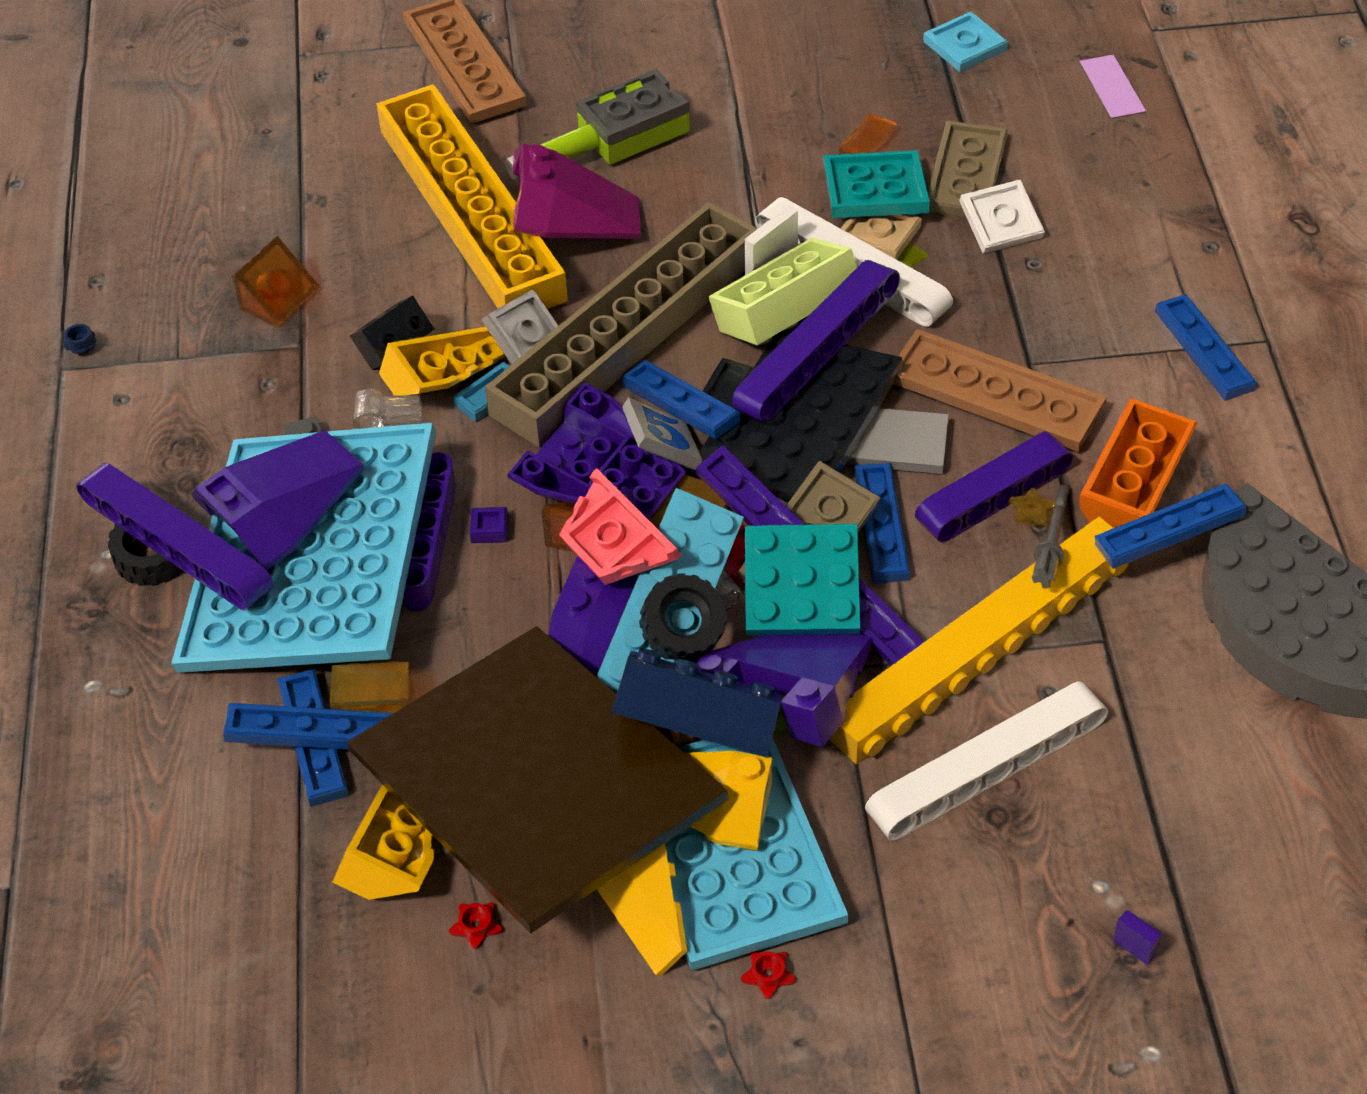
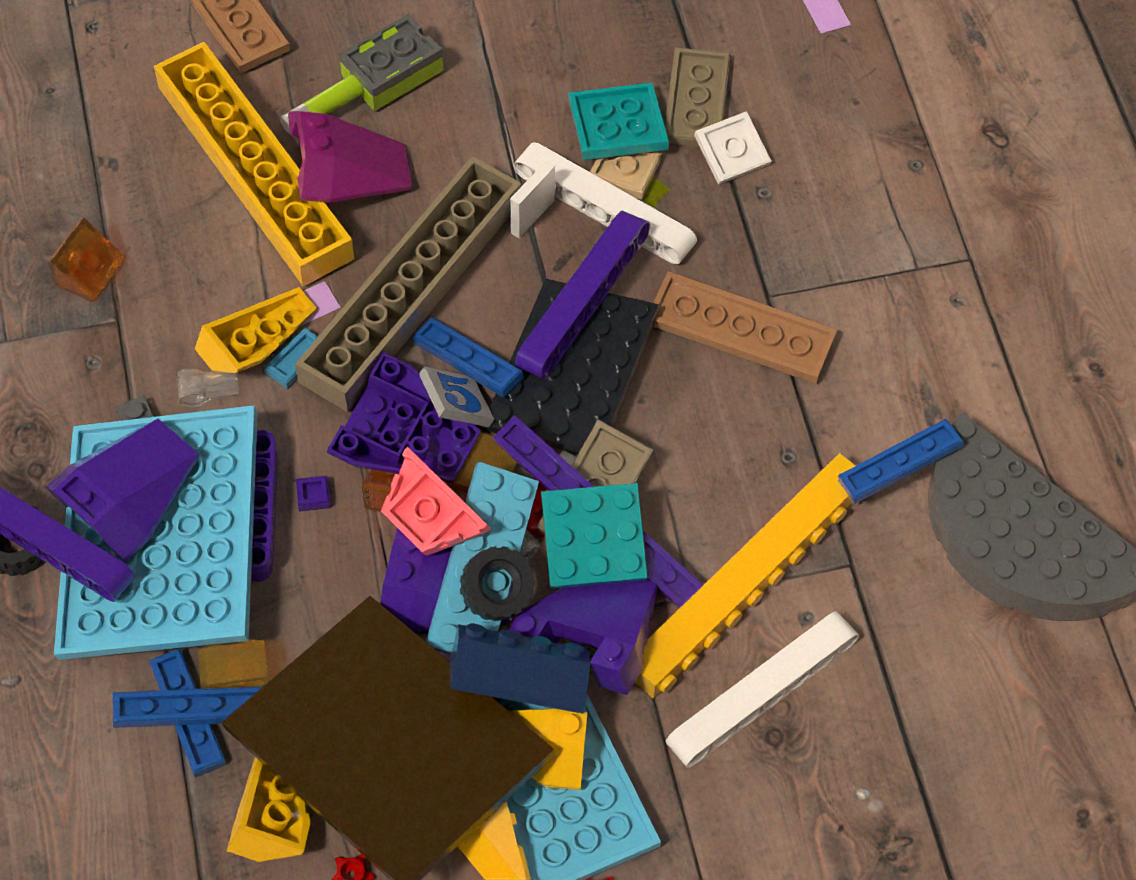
camera: 10 degrees left, 10 degrees up
black brick [349,295,435,370] -> none
light grey tile [482,289,558,365] -> none
black tile [702,357,753,406] -> none
yellowish green brick [708,237,857,345] -> none
clear orange tile [839,113,897,154] -> none
light grey tile [845,408,948,474] -> none
blue tile [855,463,910,583] -> none
dark purple beam [915,431,1074,542] -> none
clear yellow plate [1008,488,1055,526] -> none
dark grey piece [1032,484,1070,588] -> none
orange brick [1079,398,1198,528] -> none
dark purple tile [1113,910,1161,965] -> none
blue tile [1155,294,1257,401] -> none

